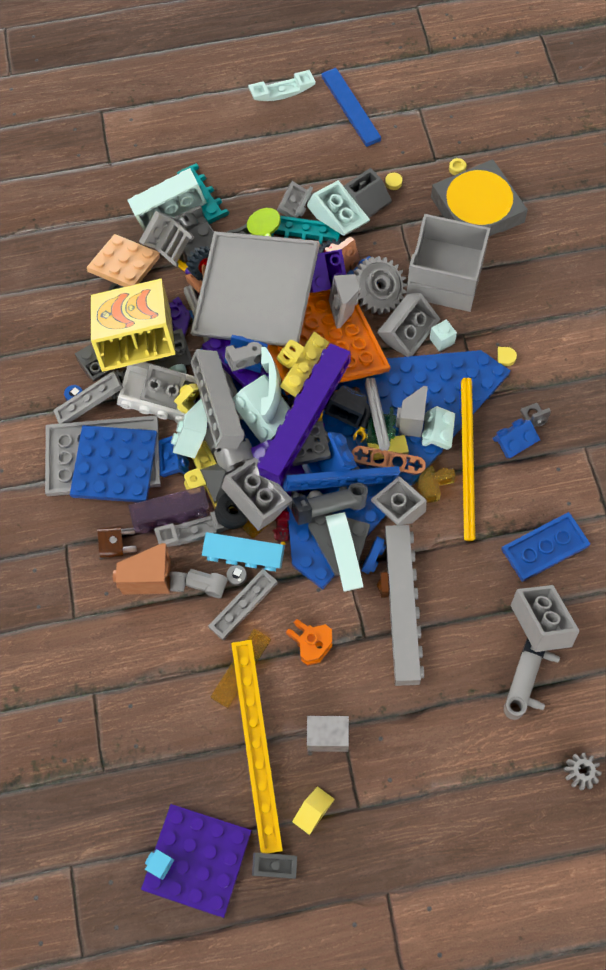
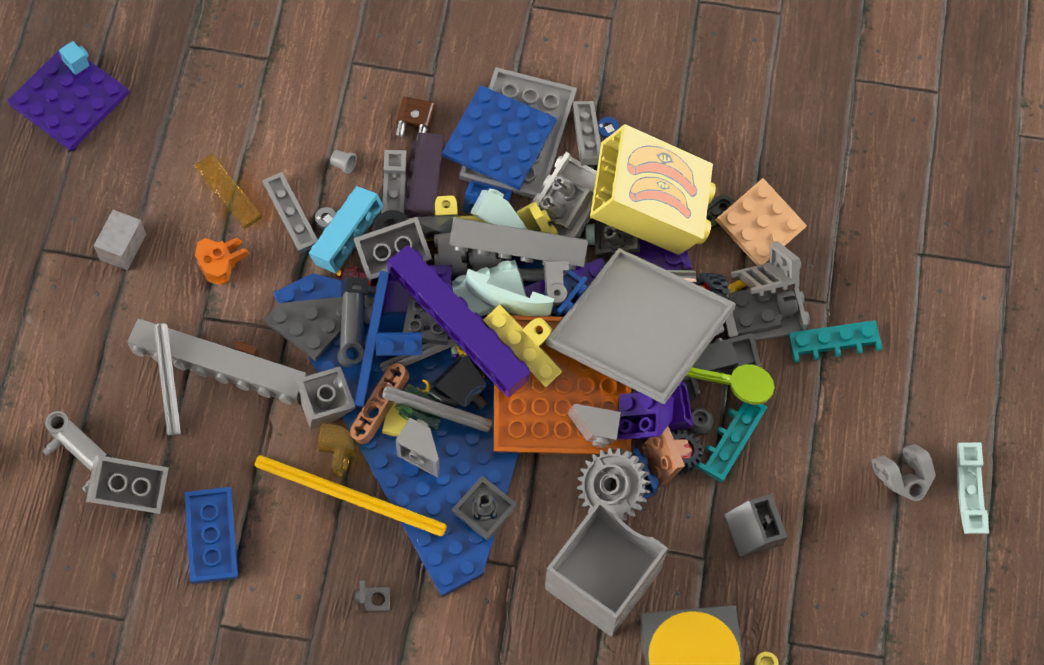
camera: 105 degrees right, 0 degrees up
nougat slope [113,543,171,595] -> none
light aqua brick [128,168,207,231] -> none
light grey piece [185,569,228,598] -> none
yellow plate [231,640,283,854] -> none
dark grey hinge [252,852,297,879] -> none
light grey bracket [277,181,313,218] -> none
light yellow slope [292,786,335,835] -> none
light aqua slope [307,180,370,236] -> none
blue tile [322,68,381,147] -> none
light aqua slope [325,512,363,592] -> none
blue plate [361,536,386,574] -> none
light grey slope [377,293,440,357] -> none
light yellow tile [385,173,402,190] -> none
light aqua bracket [422,406,455,450] -> none
light aqua brick [430,319,457,352] -> none
blue bracket [492,419,540,459] -> none
light yellow tile [497,347,517,366] -> none
none -> light grey axle [154,323,181,436]
none -> dark grey plate [452,476,518,541]
none -> light grey piece [872,444,936,501]

